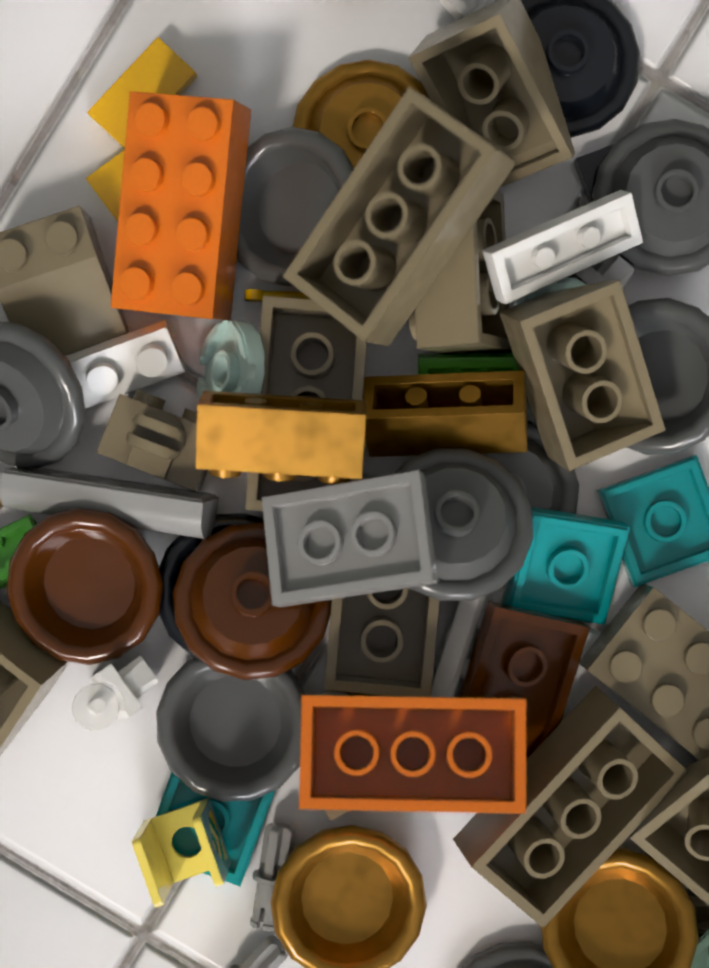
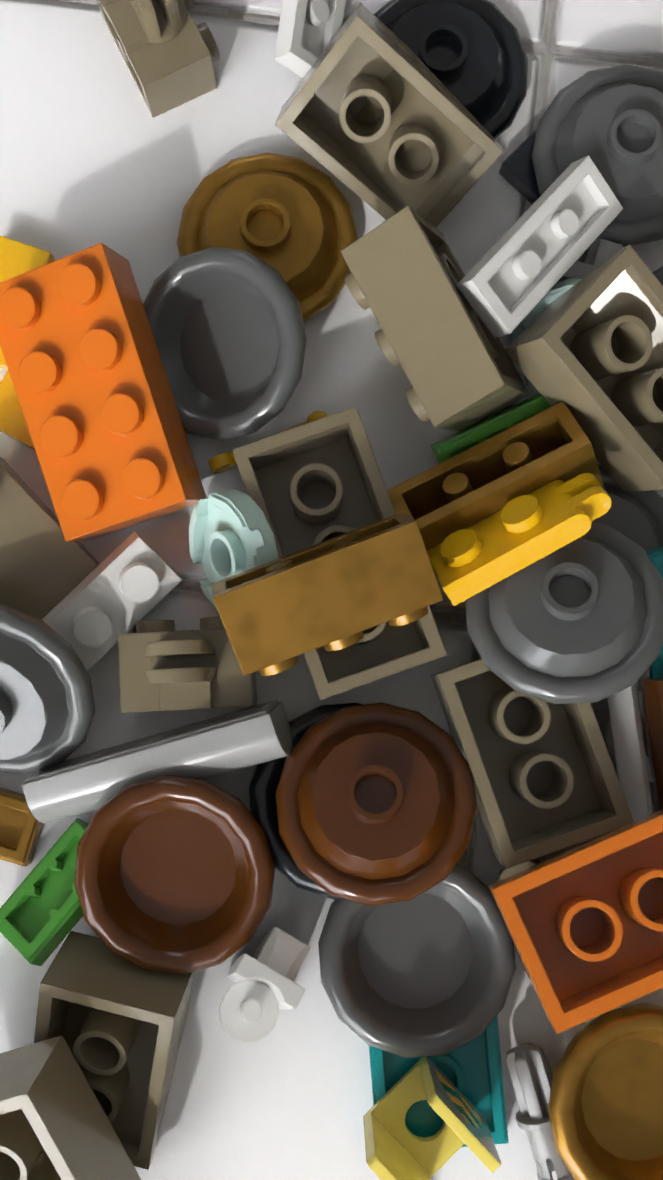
camera: 25 degrees left, 5 degrees down
light grey plate [261,470,438,607] -> none
dark tan brick [283,87,517,346] -> none
none -> yellow hinge [427,473,612,606]

